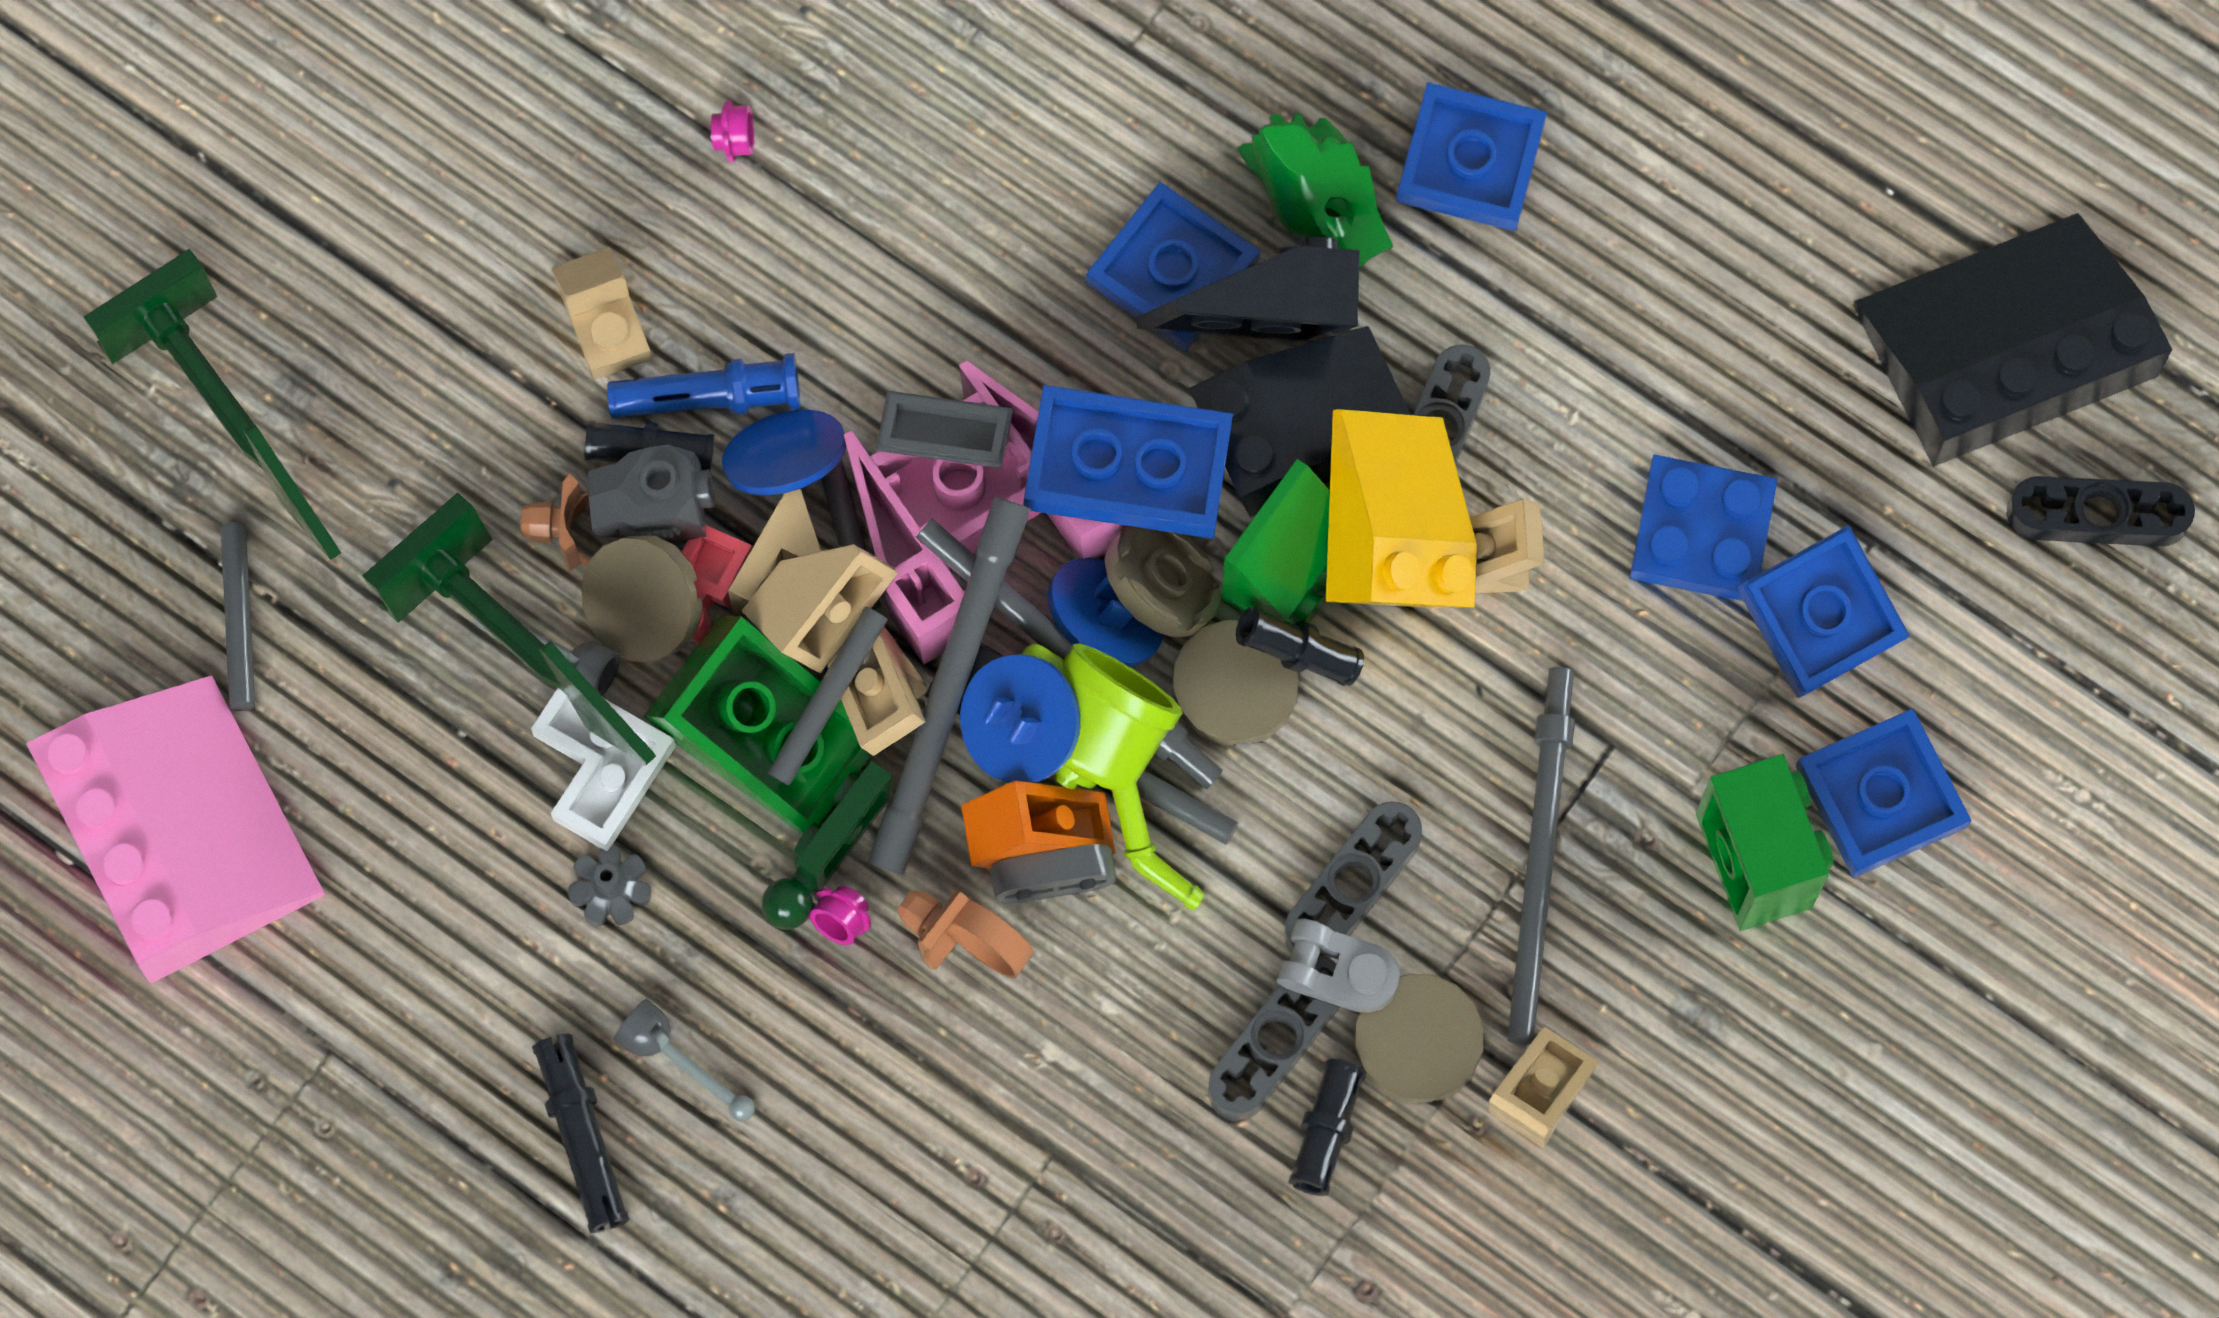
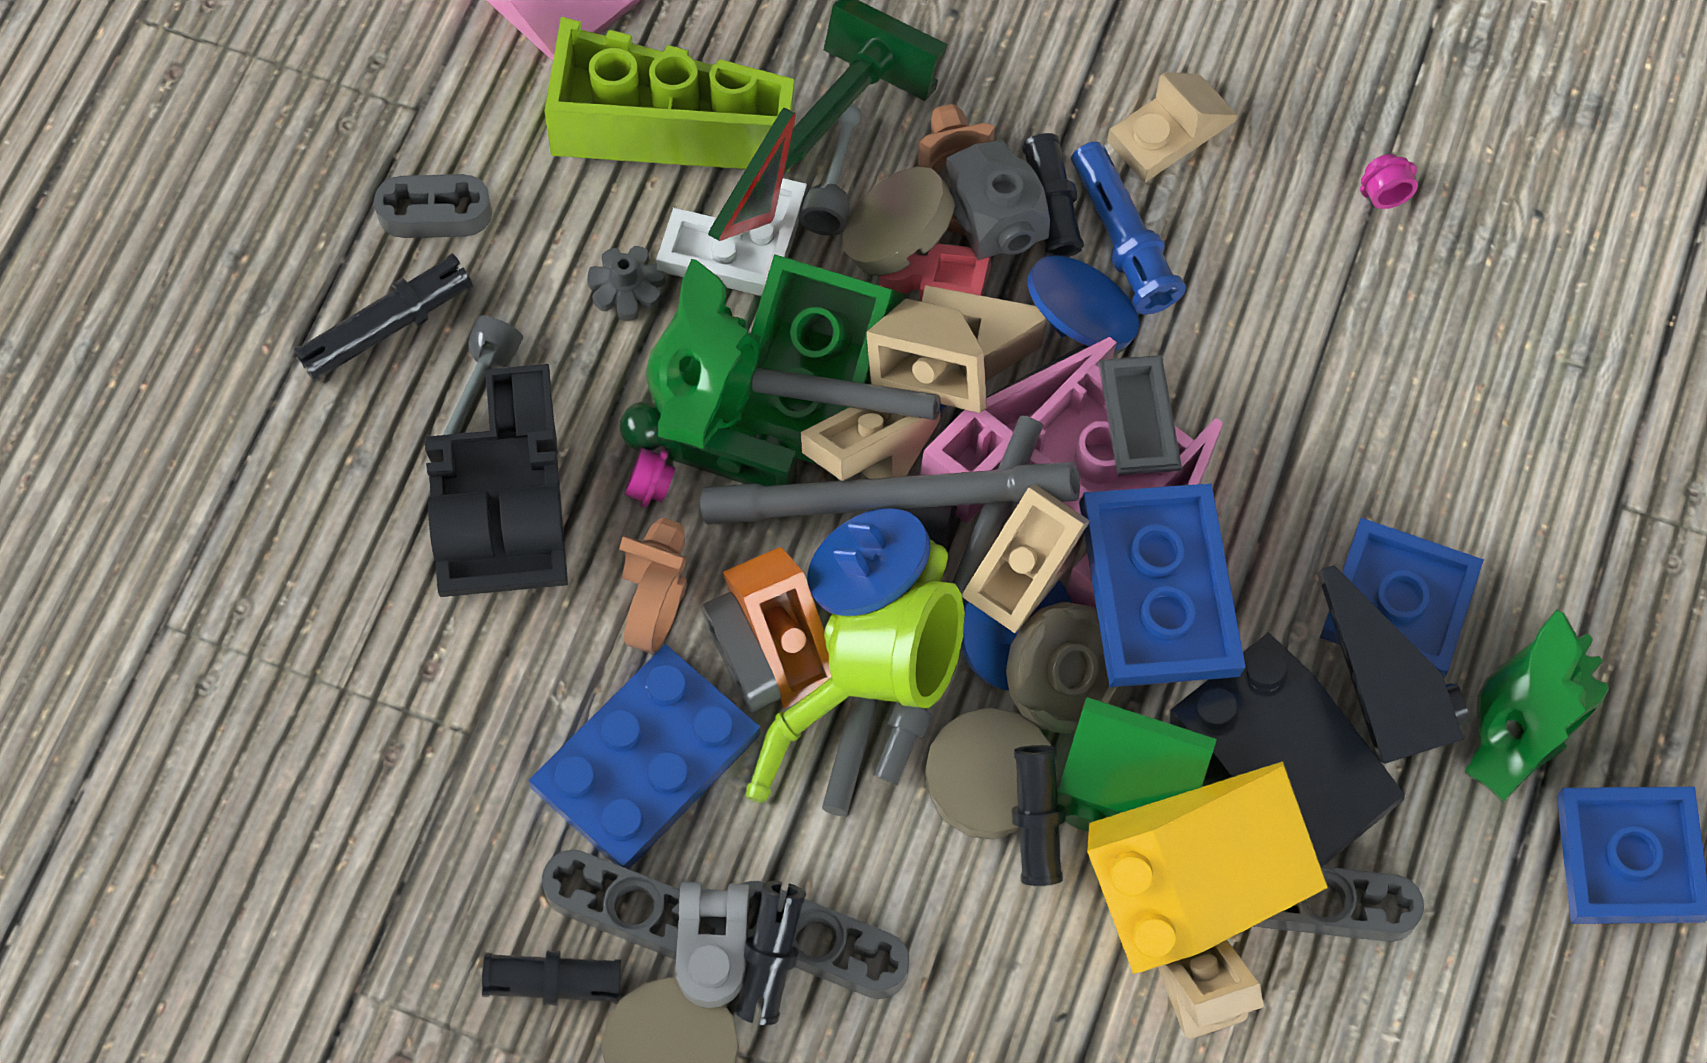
camera: 75 degrees right, 5 degrees down
none -> dark grey beam [374,174,492,238]
none -> black plate [425,364,568,597]
none -> blue plate [528,644,761,869]
none -> lime wedge [545,16,795,172]
none -> green piece [645,259,760,449]
none -> black pin [736,881,806,1025]
none -> tan slope [962,484,1090,633]

